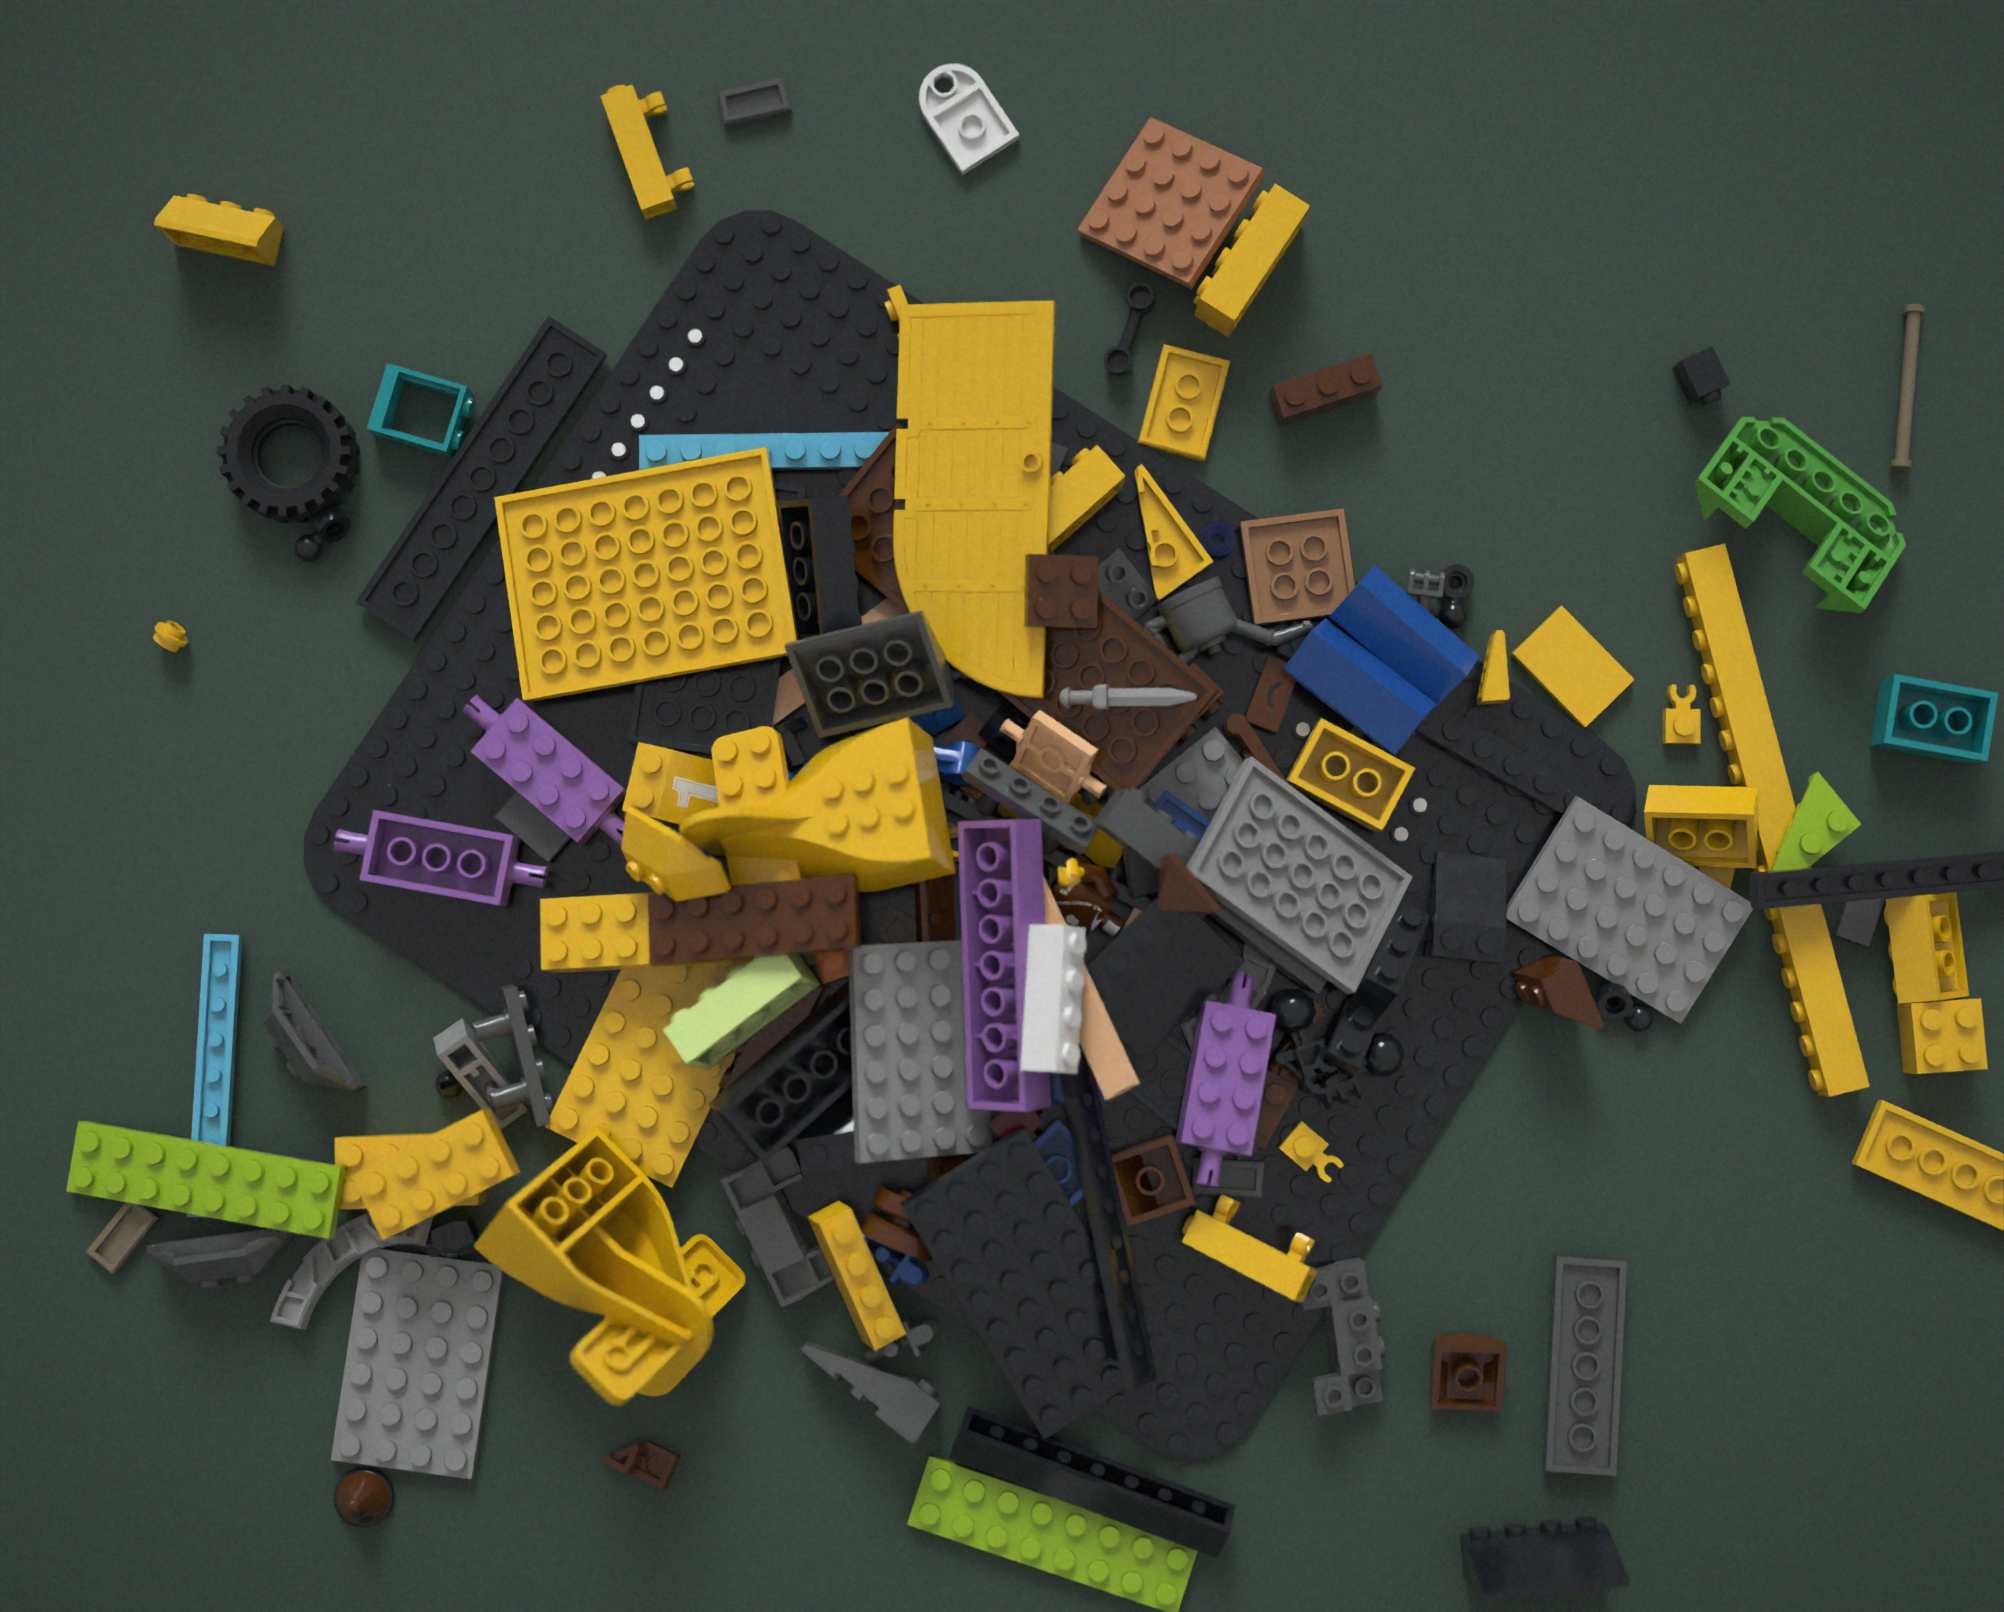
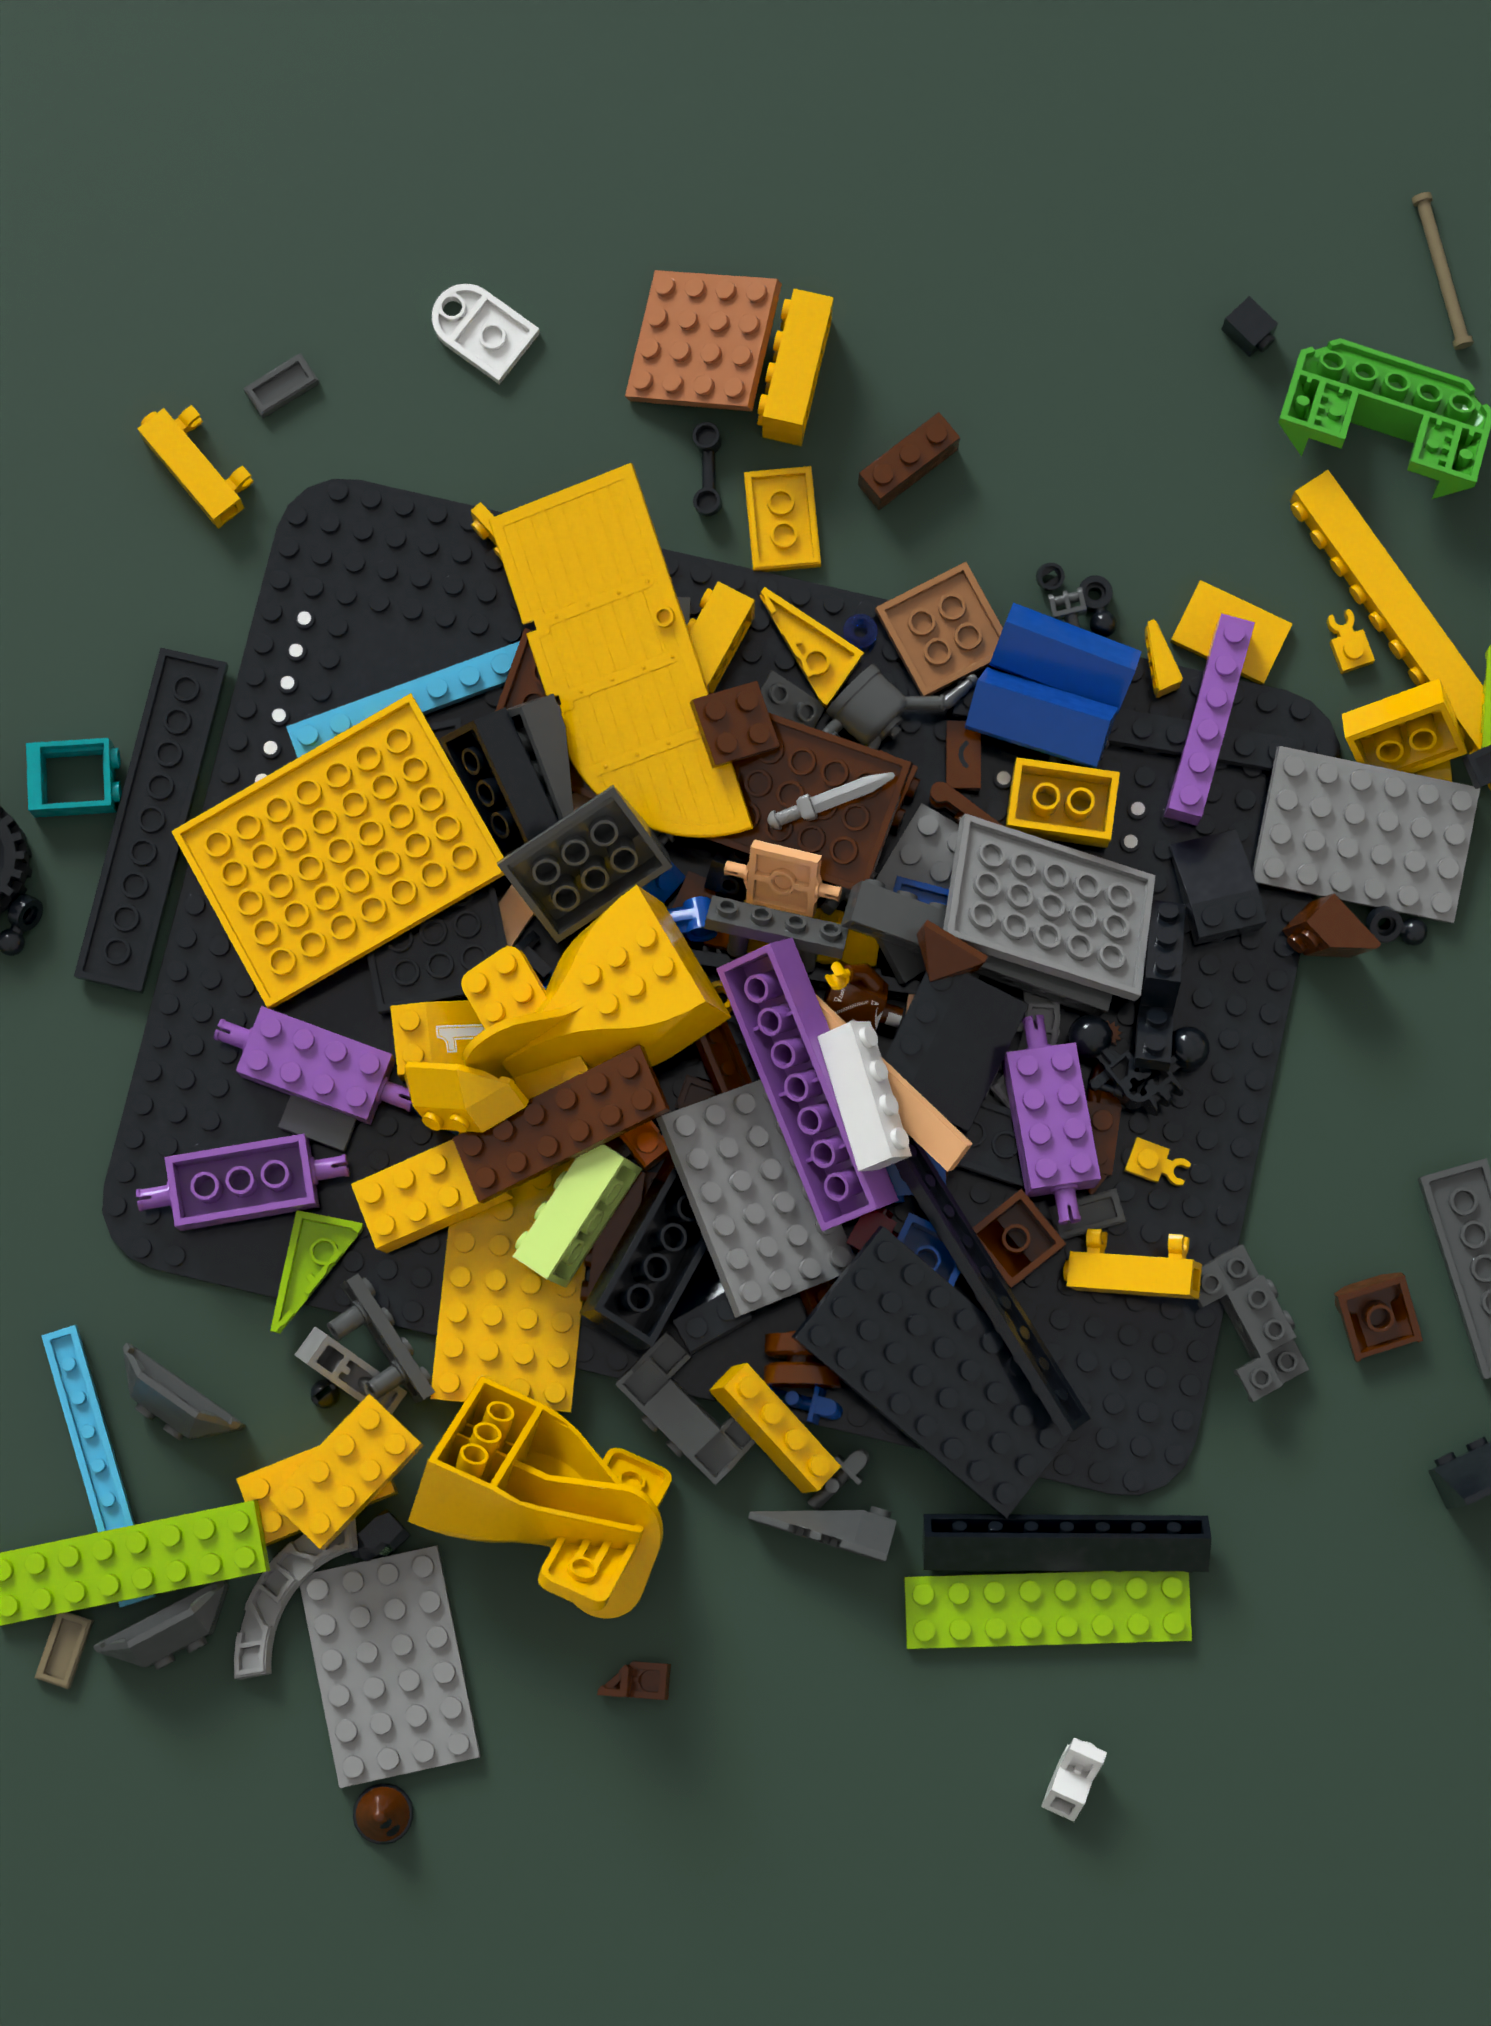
camera: 15 degrees left, 5 degrees down
none -> lime wing [270,1210,364,1334]
none -> dark grey wedge [507,694,574,821]
none -> black hinge [1036,563,1065,591]
none -> medium lavender arch [1164,613,1255,826]

